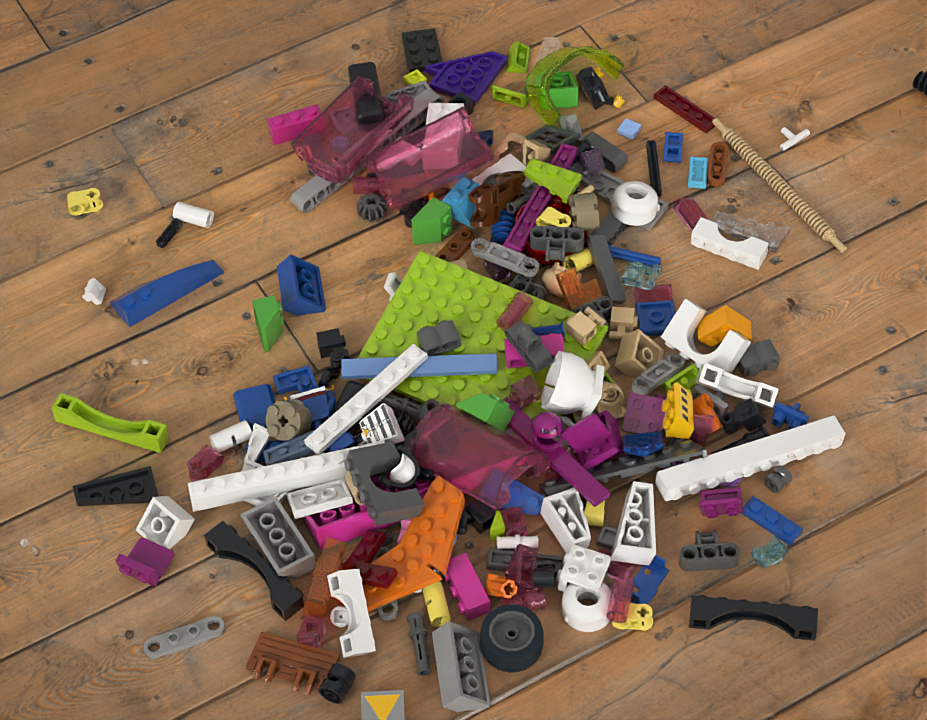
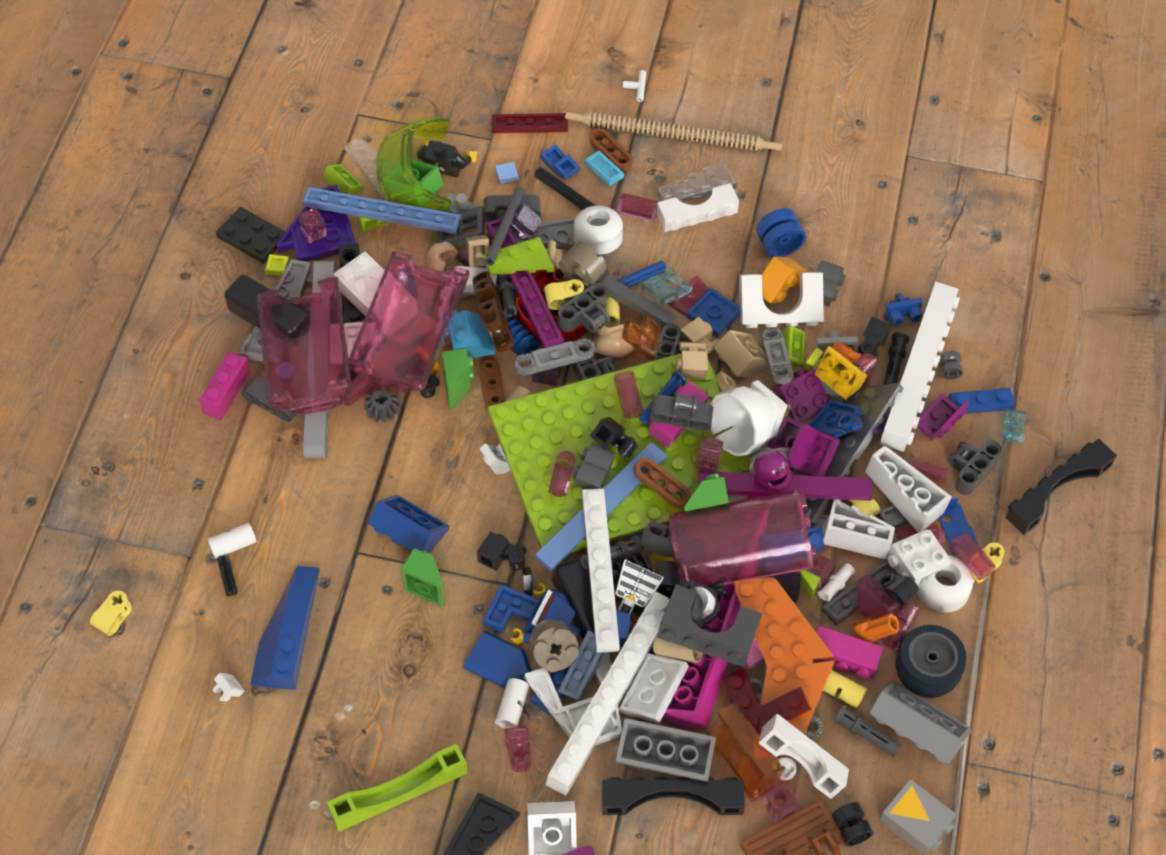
camera: 50 degrees left, 5 degrees up
white arch [695,363,779,409] -> none
none -> clear pink brick [298,207,327,243]
none -> medium blue tile [303,187,461,234]
none -> dark grey piece [484,187,525,266]
none -> clear pink piece [548,451,576,497]
none -> black brick [590,417,639,458]
none -> dark orange plate [633,458,691,508]
none -> blue wheel [756,208,806,257]
none -> clear pink pin [906,459,948,481]

